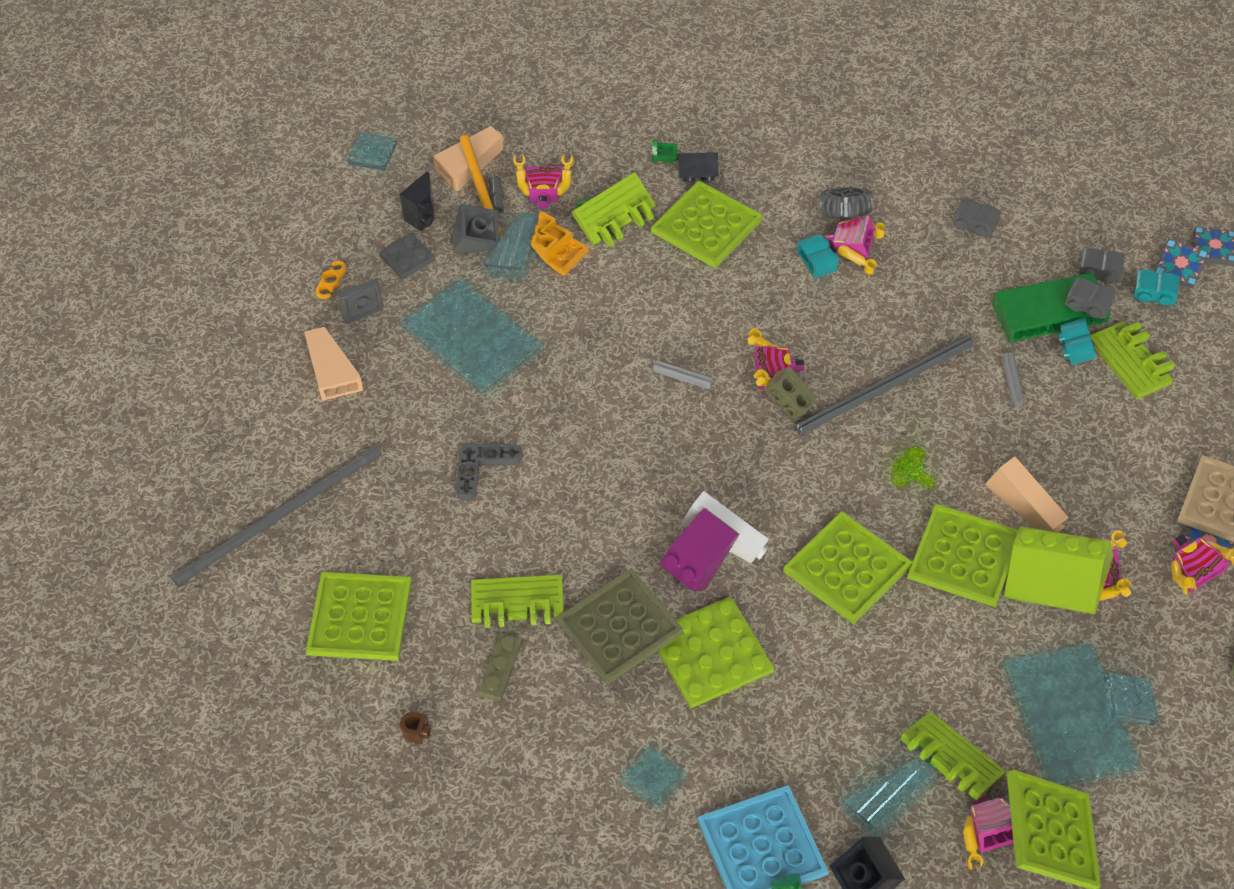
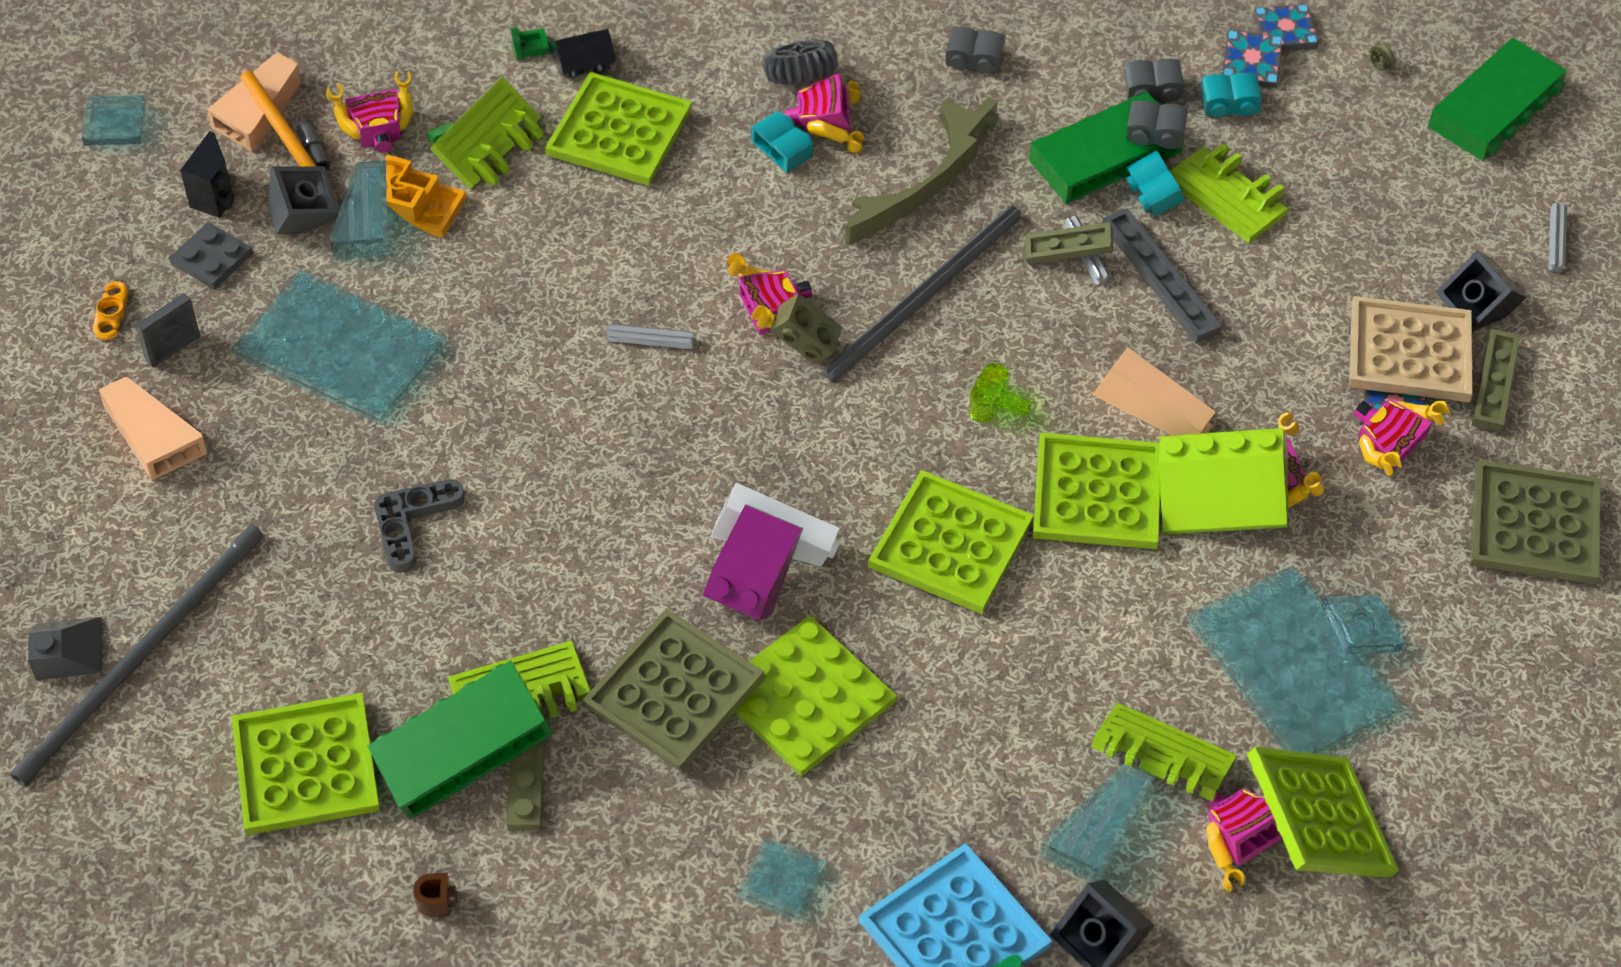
camera: 20 degrees left, 0 degrees up
none -> dark grey slope [28,616,102,680]
none -> green brick [367,660,554,820]
none -> olive slope [845,97,999,245]
none -> olive plate [1025,222,1113,265]
none -> dark grey plate [1102,208,1222,344]

